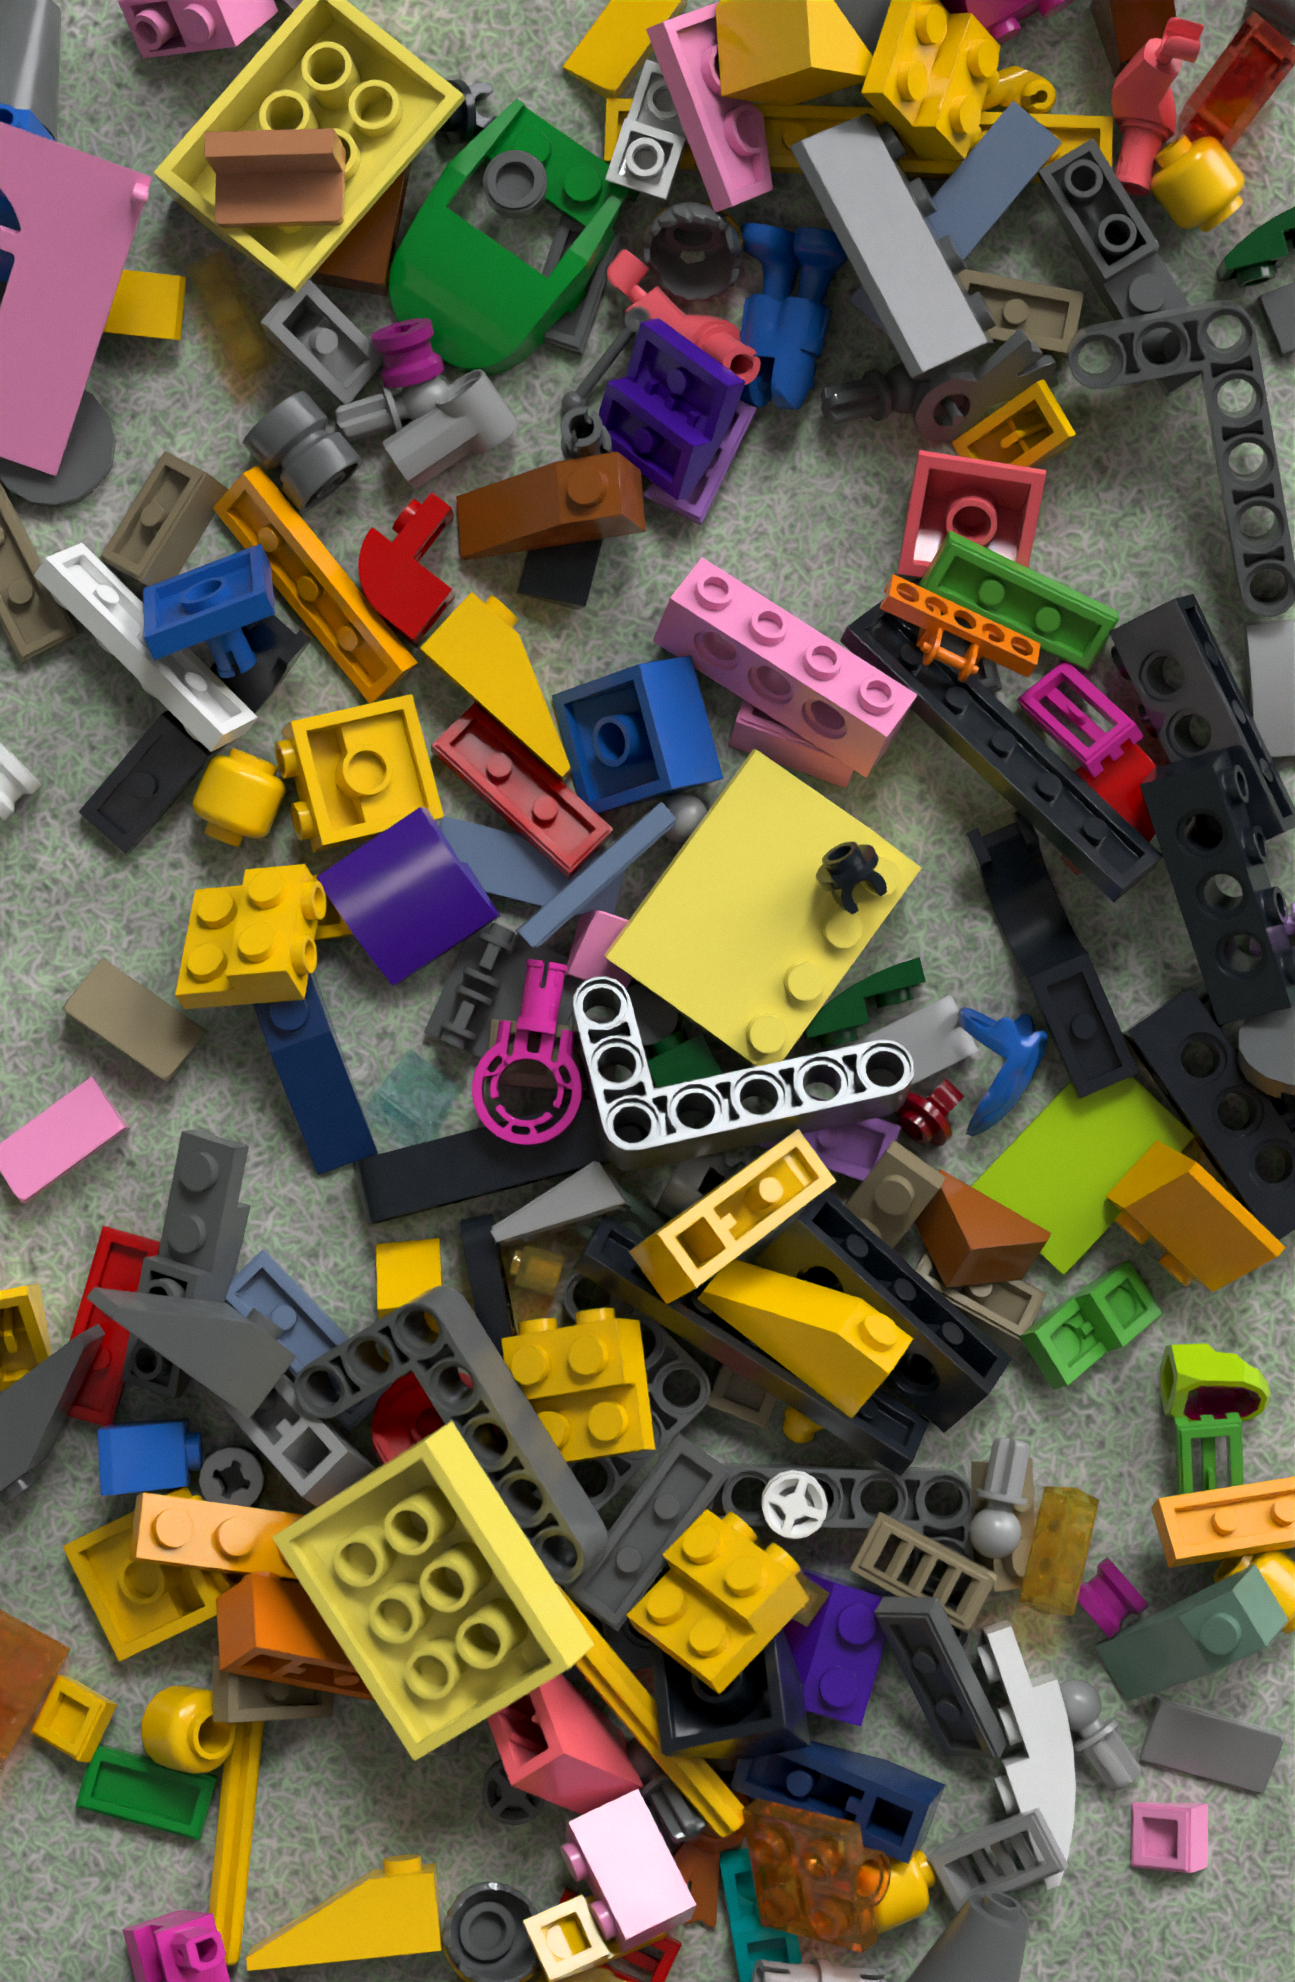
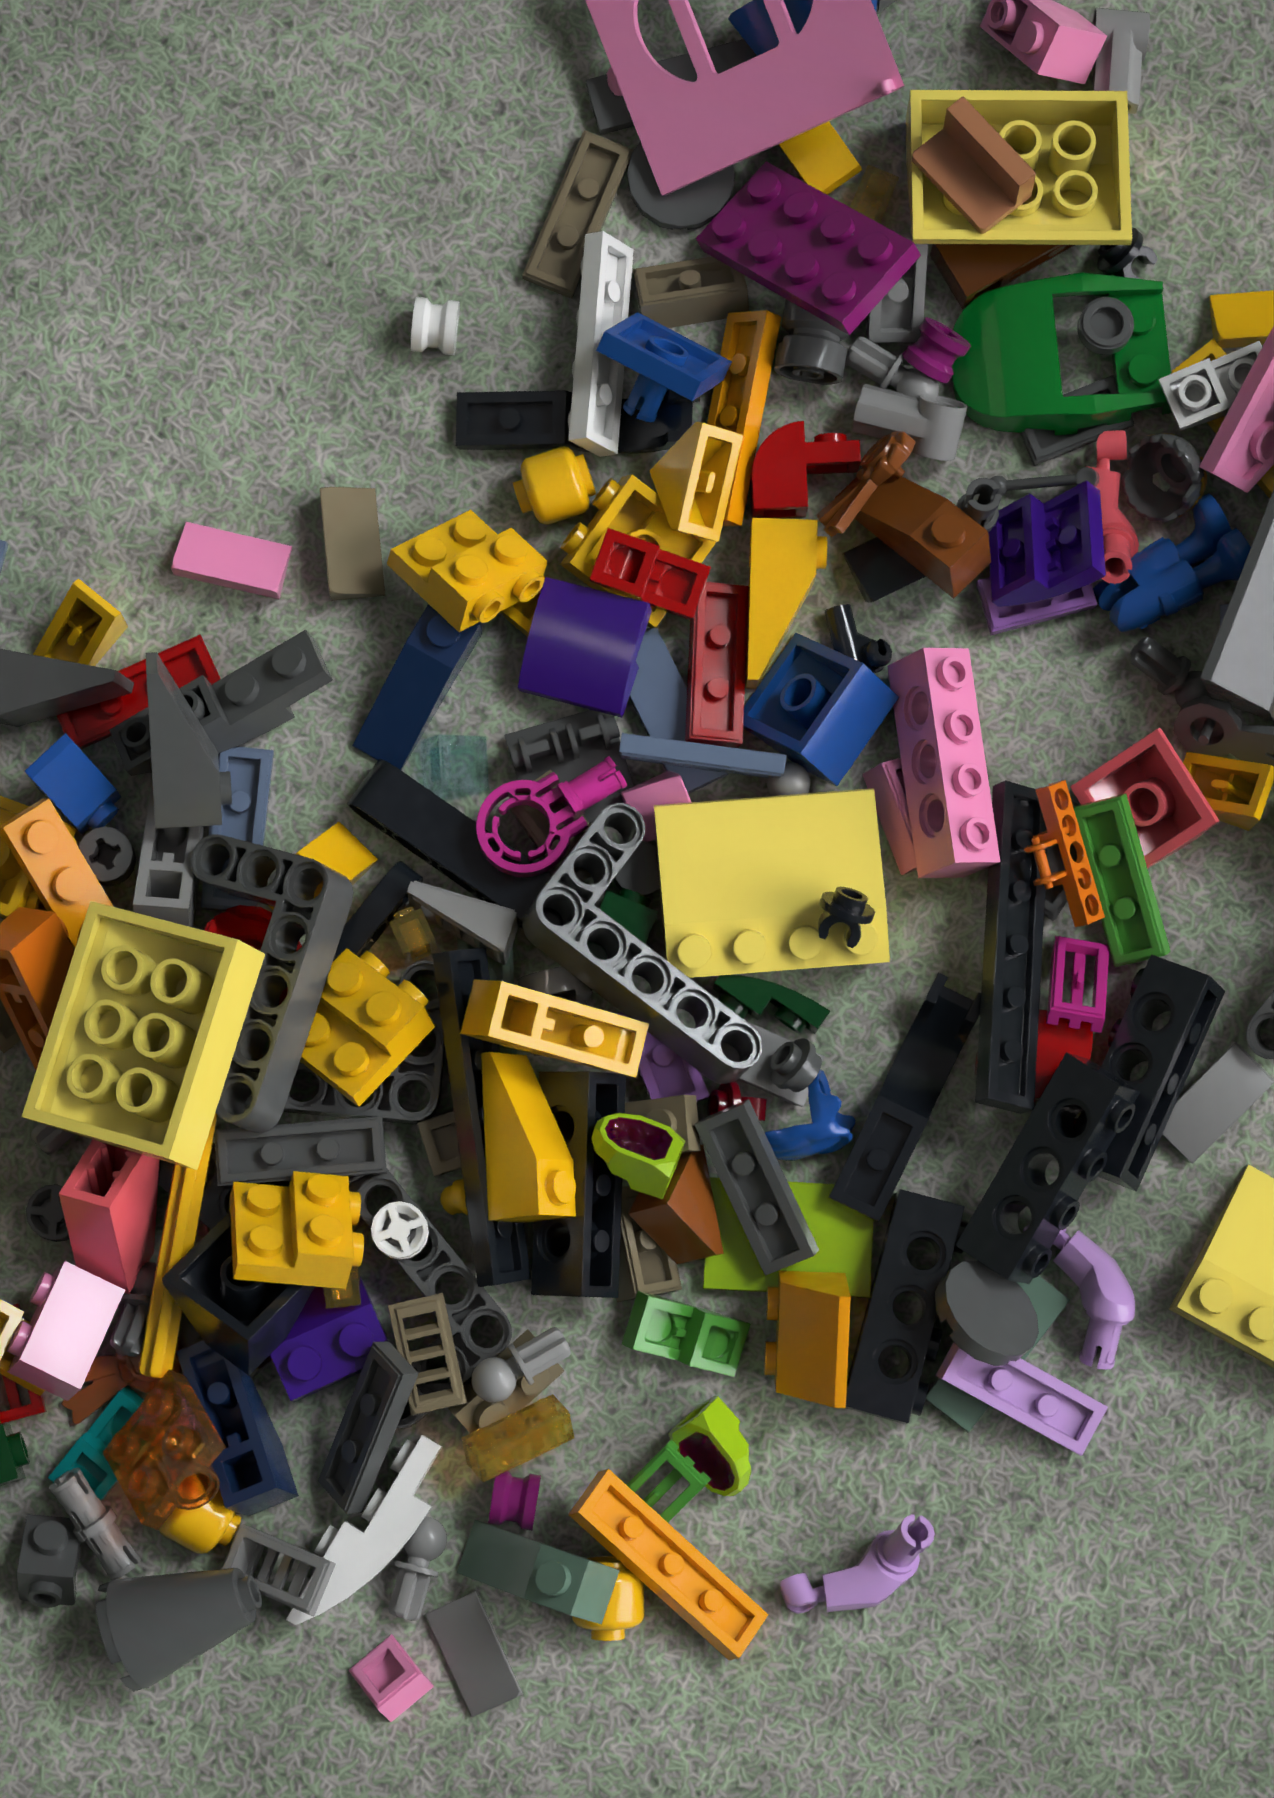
camera: 45 degrees right, 5 degrees down
none -> red slope [589,528,711,621]
none -> lime rock [591,1113,685,1199]
none -> yellow slope [649,422,743,542]
none -> magenta plate [695,161,921,335]
none -> dark grey plate [695,1099,819,1276]
none -> dark grey plate [771,1038,822,1092]
none -> dark orange piece [816,431,916,537]
none -> black arm [825,604,892,673]

